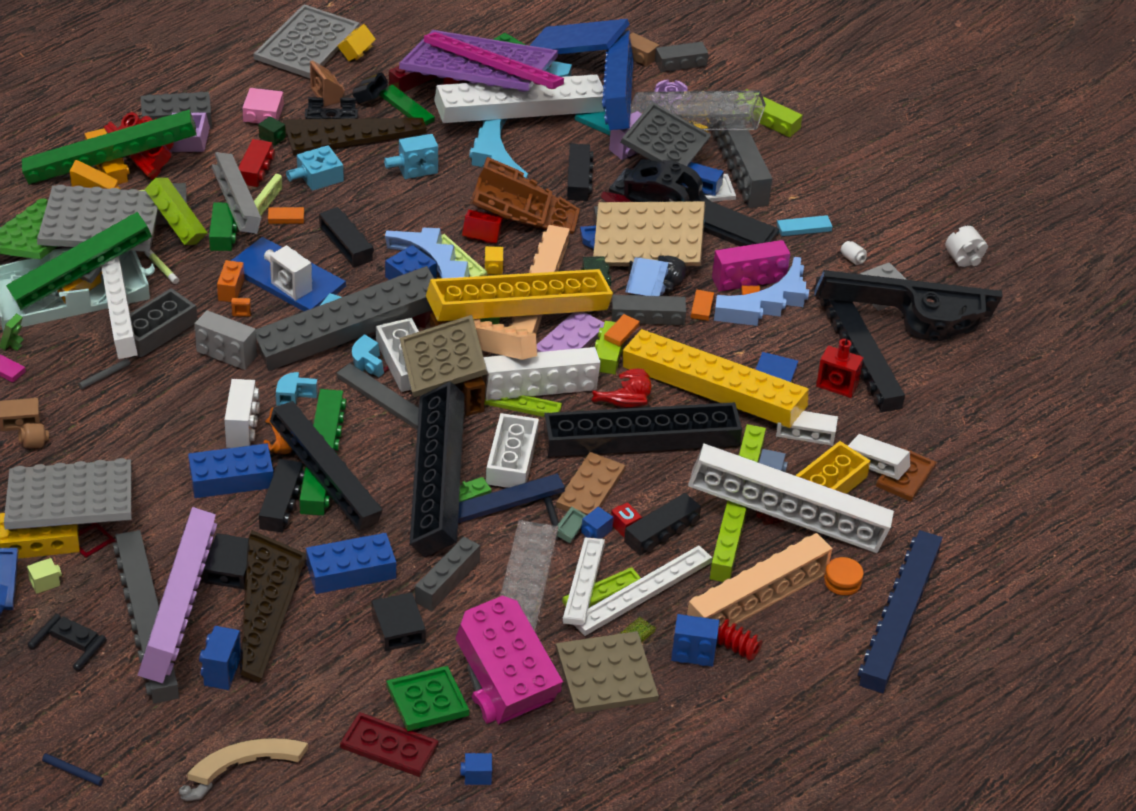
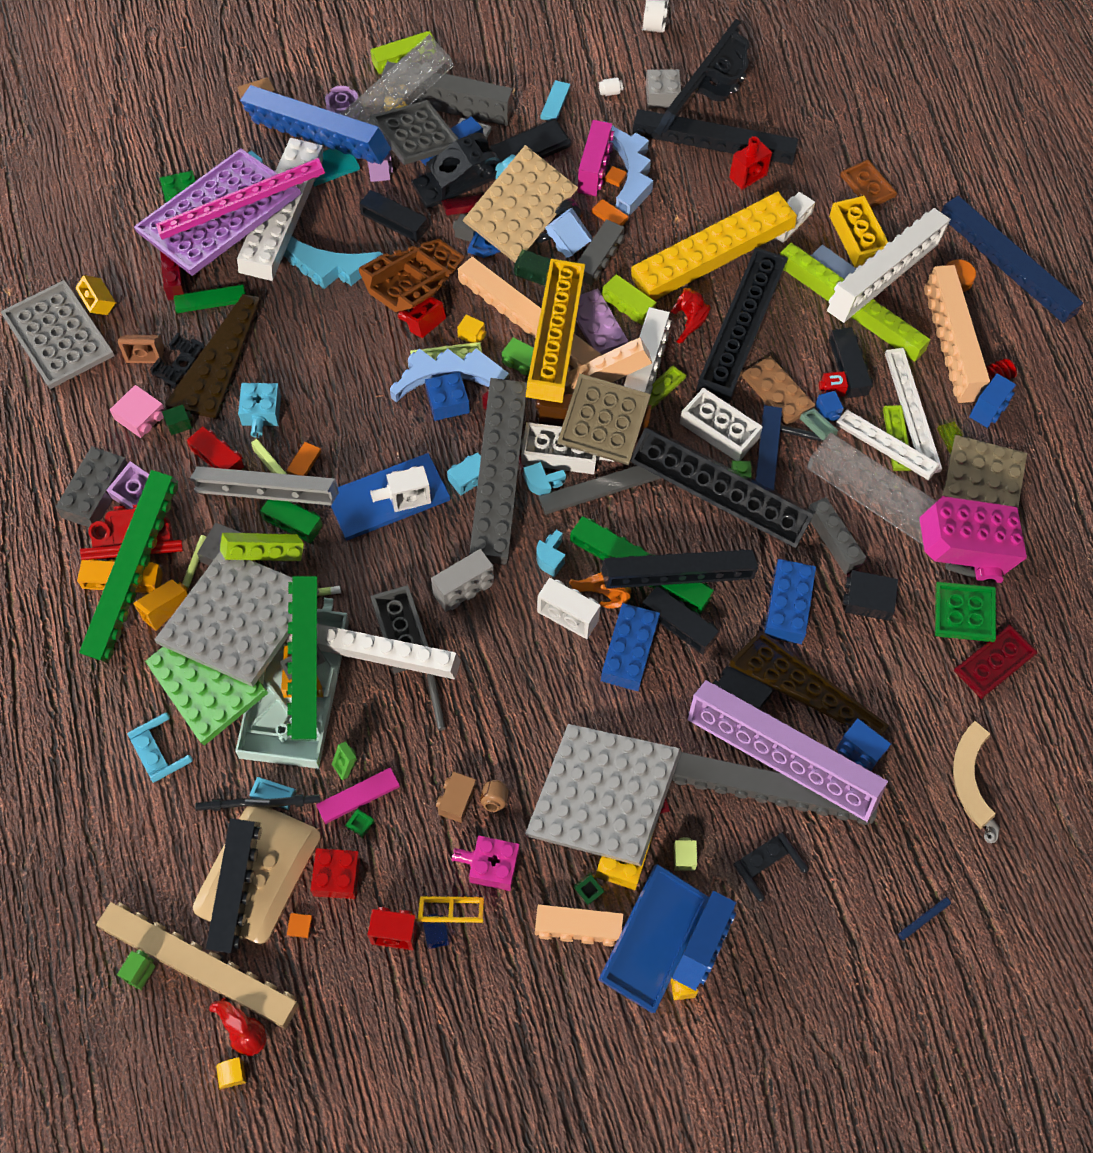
camera: 60 degrees left, 20 degrees up
orange brick [217,260,244,302] -> none
orange tile [231,298,251,317] -> none
black brick [319,207,374,268] -> none
black brick [352,72,388,104] -> none
medium azure brick [384,134,438,179] -> none
blue brick [460,753,492,785] -> none
blue tile [529,19,630,54] -> none
orange tile [604,314,640,346] -> none
dark grey brick [655,42,708,72] -> none
blue tile [755,352,798,382] -> none
white brick [848,434,910,480] -> none

